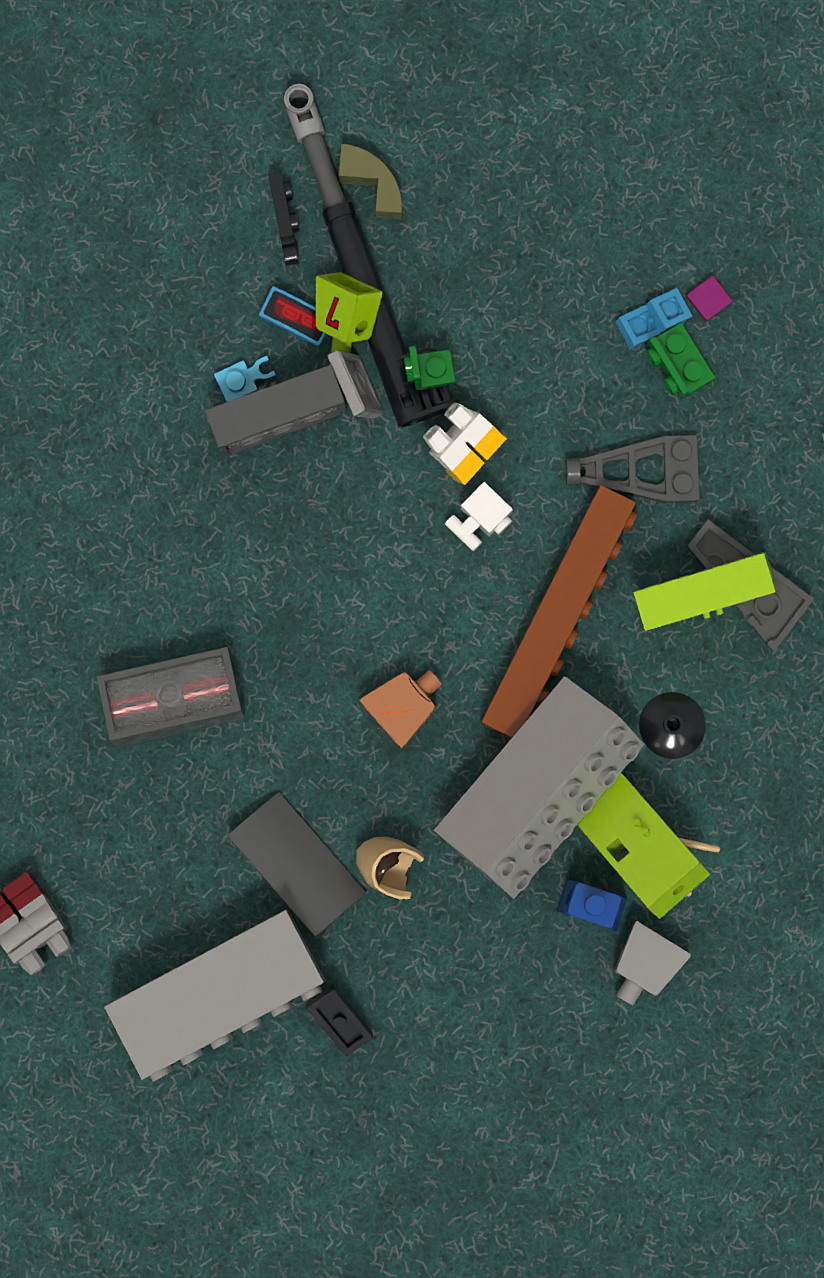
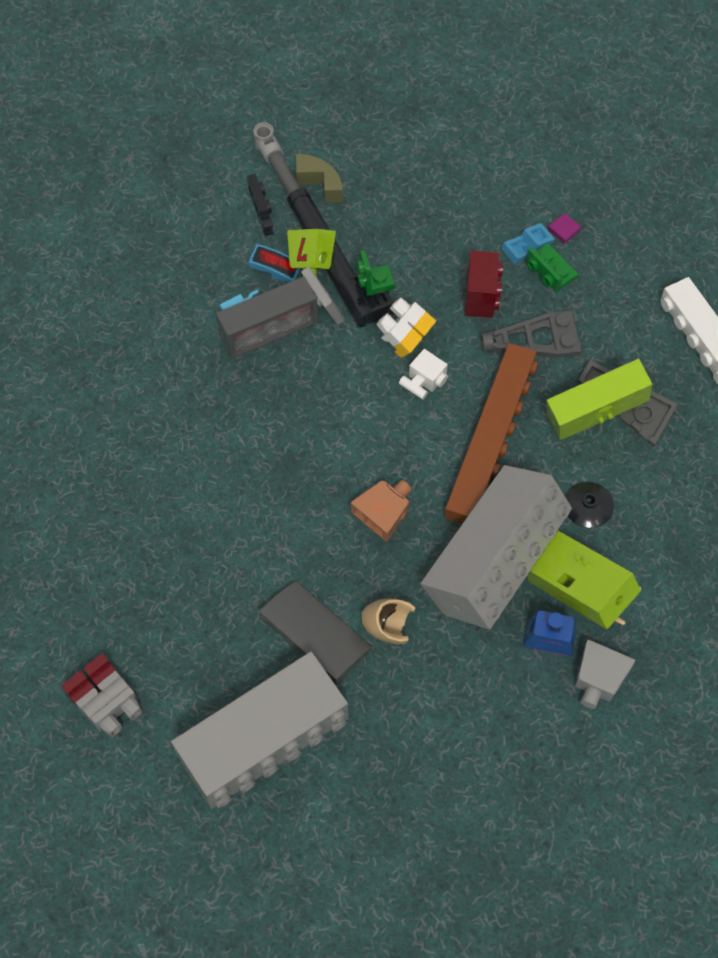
camera: 10 degrees left, 20 degrees down
clear brick [97,647,245,748] -> none
black plate [306,984,373,1056] -> none
none -> dark red brick [465,251,503,318]

